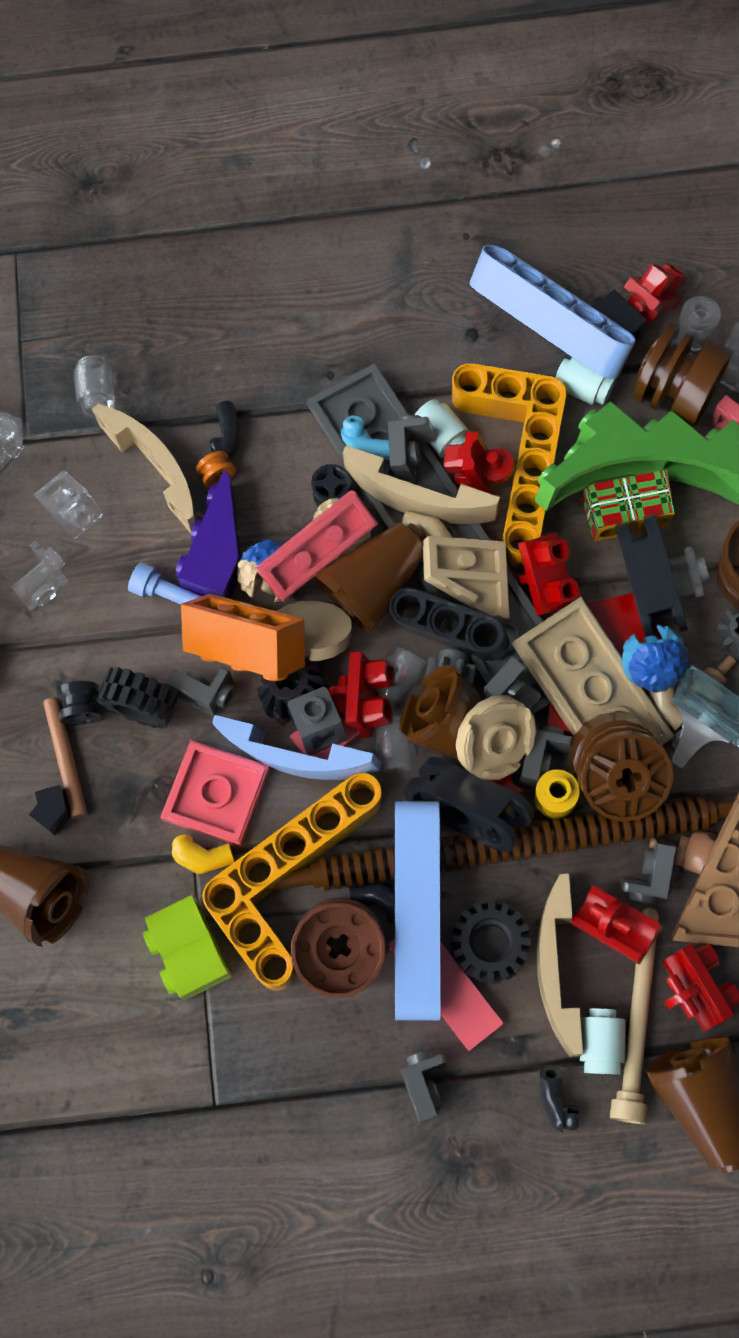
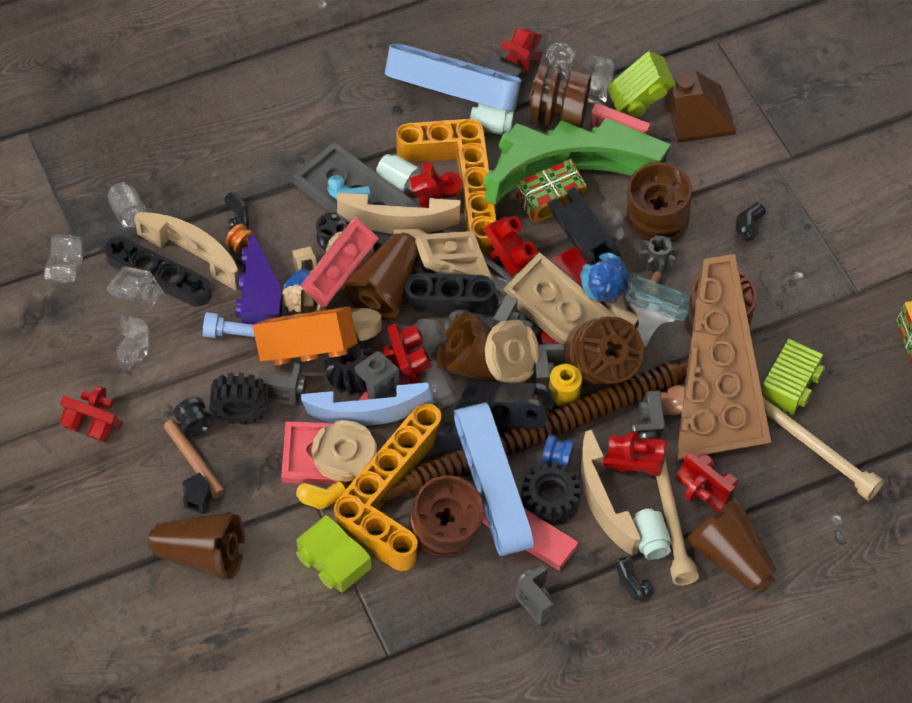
camera: 25 degrees left, 15 degrees down
dark grey bracket [388,415,436,482] -> none
none -> black beam [105,237,212,307]
none -> tan piece [292,246,317,273]
none -> tan tile [312,420,377,482]
none -> black piece [433,420,463,453]
none -> blue wheel [541,434,575,469]

